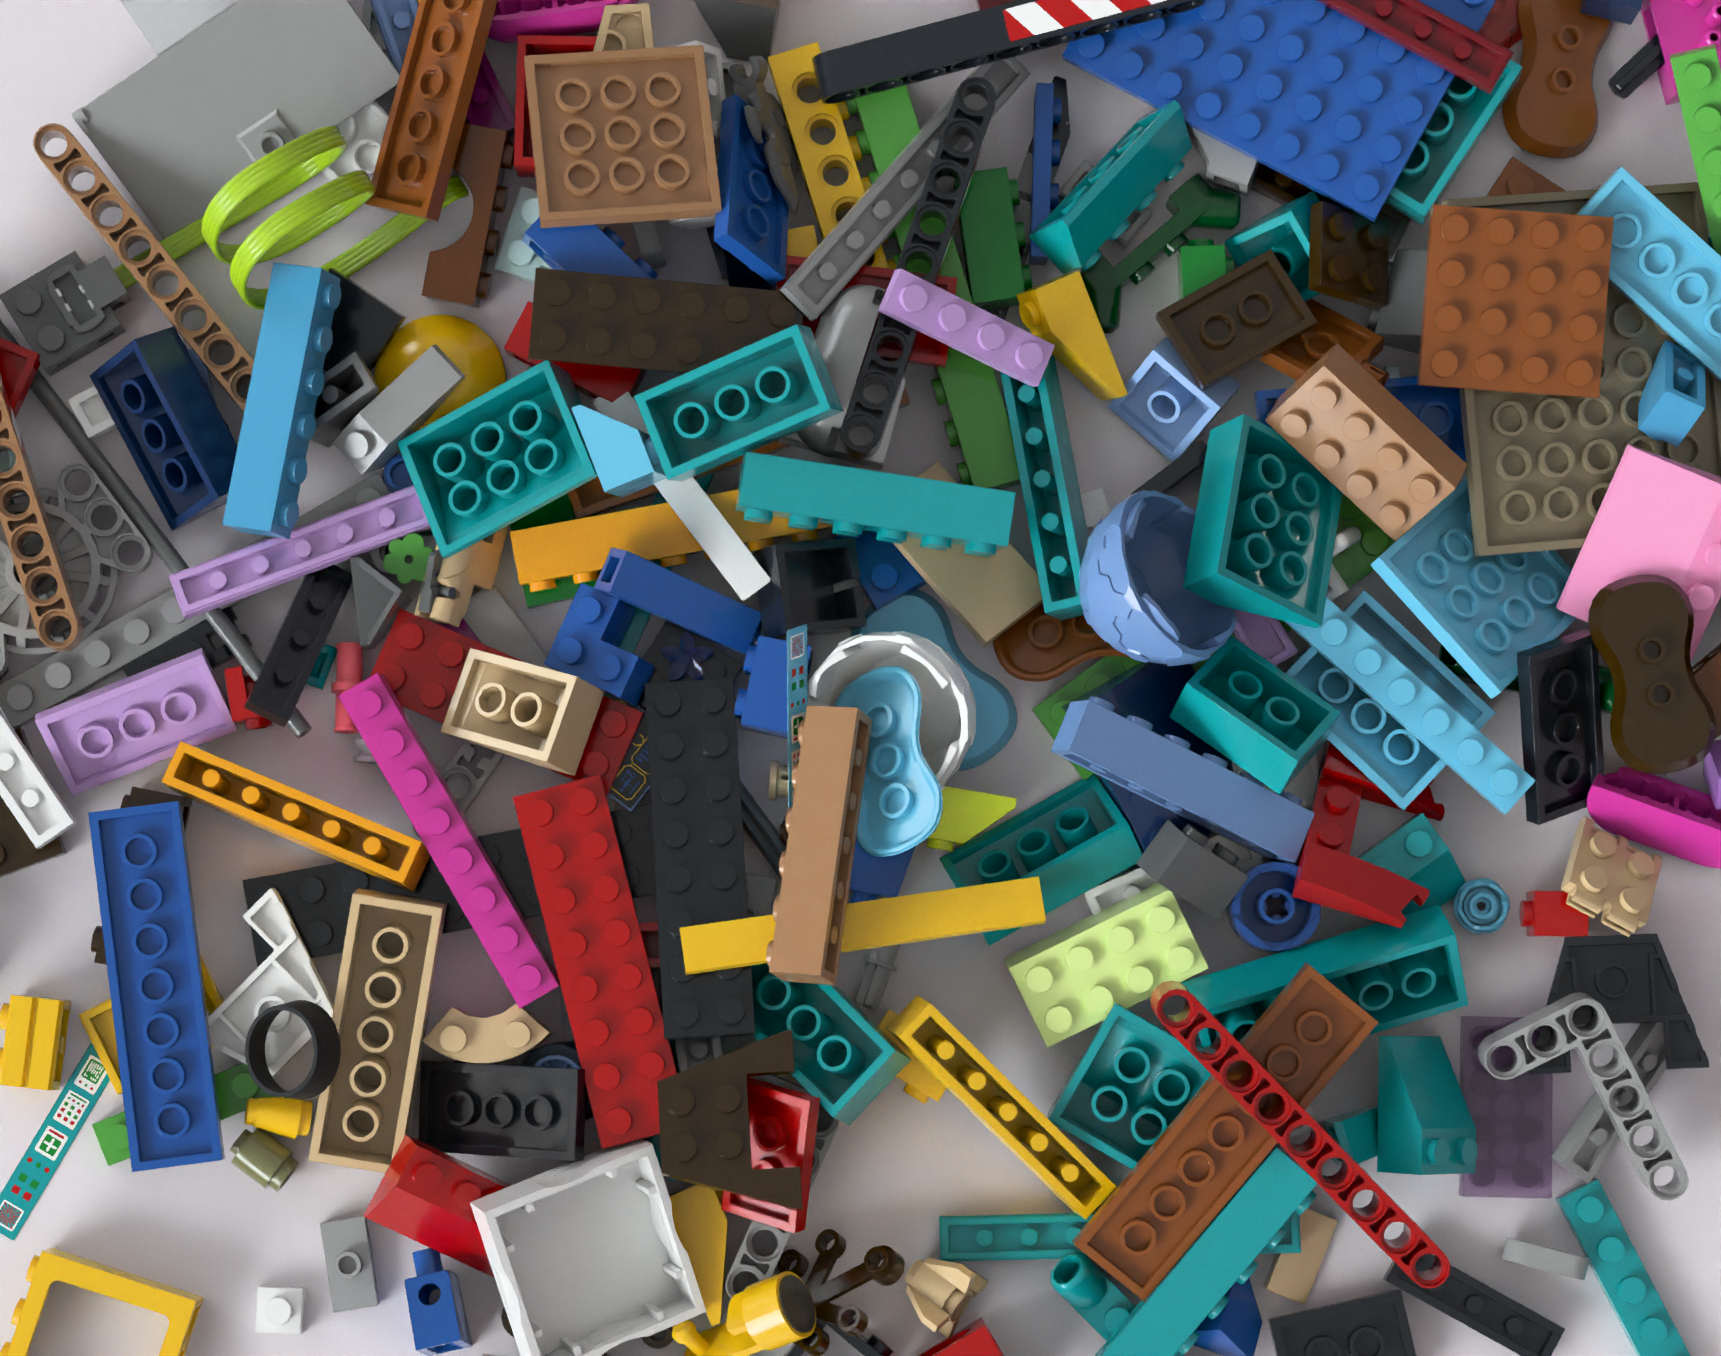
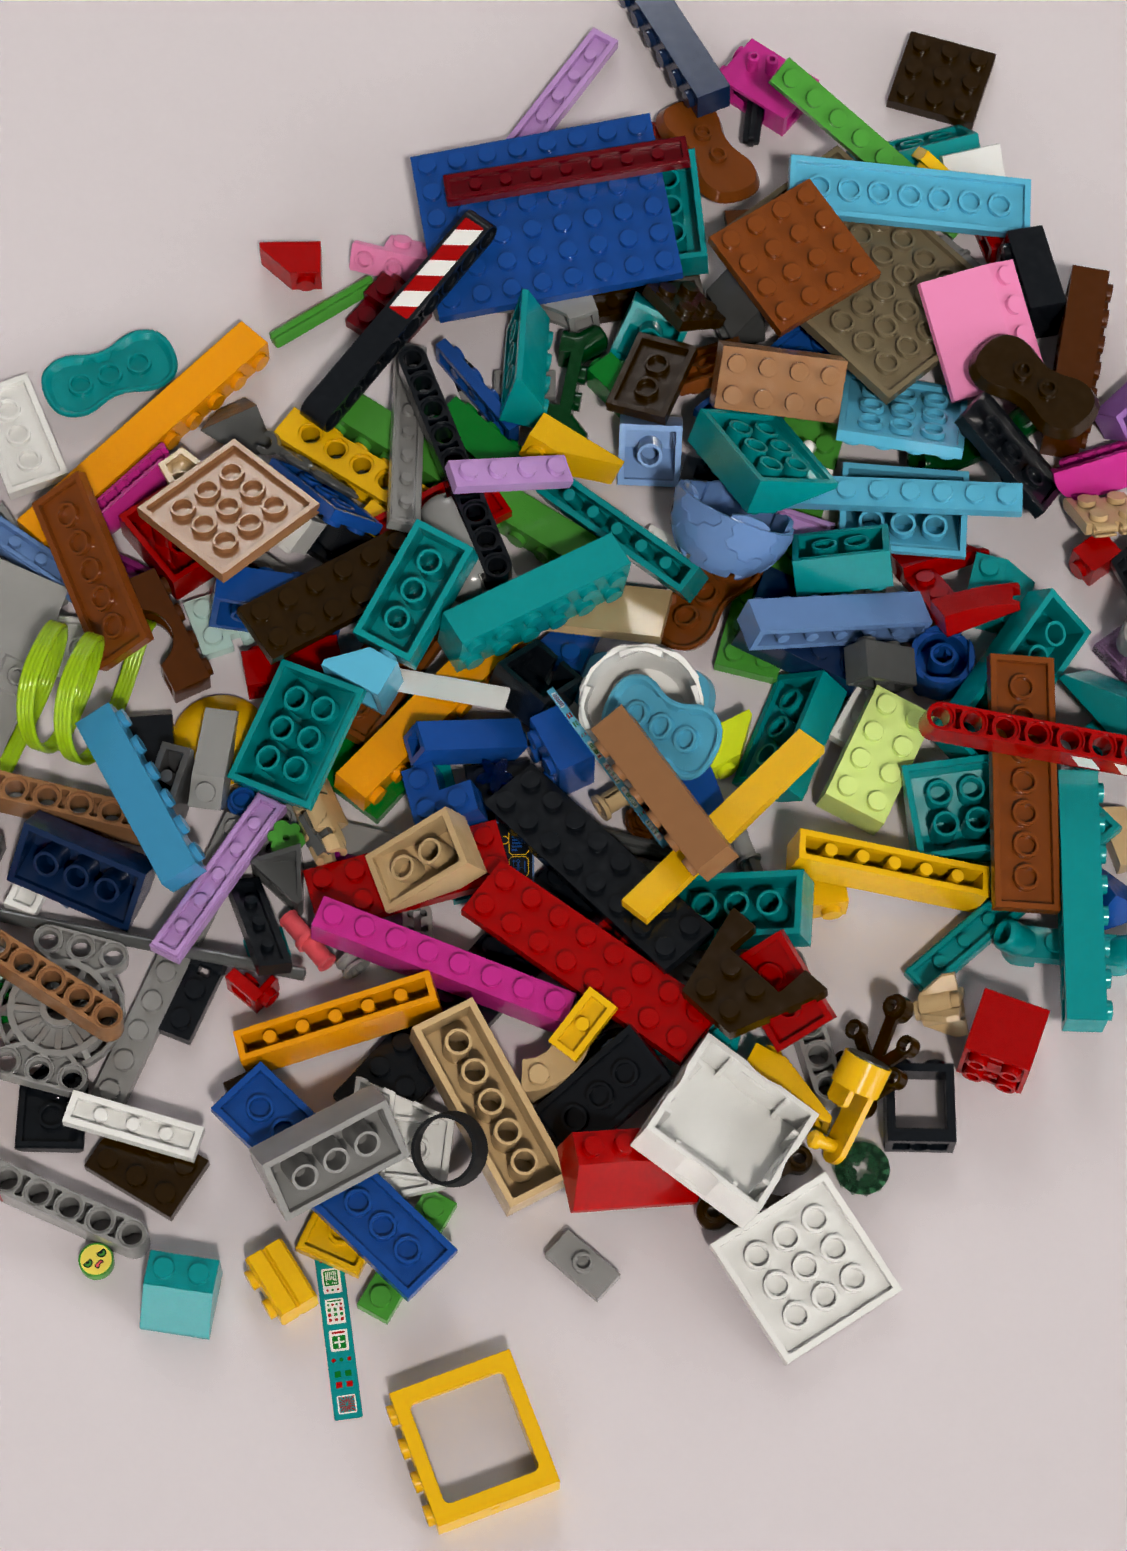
camera: 40 degrees left, 20 degrees down
lavender plate [35,648,238,796] -> none
olive brick [230,1128,299,1192] -> none
yellow cone [244,1097,313,1140] -> none
white plate [255,1286,305,1334] -> none
blue torso [405,1248,473,1356] -> none
medium azure plate [1453,878,1510,934] -> none
dark azure slope [1638,340,1706,447] -> none
none -> light grey slope [249,1084,410,1222]
none -> yellow plate [548,986,618,1063]

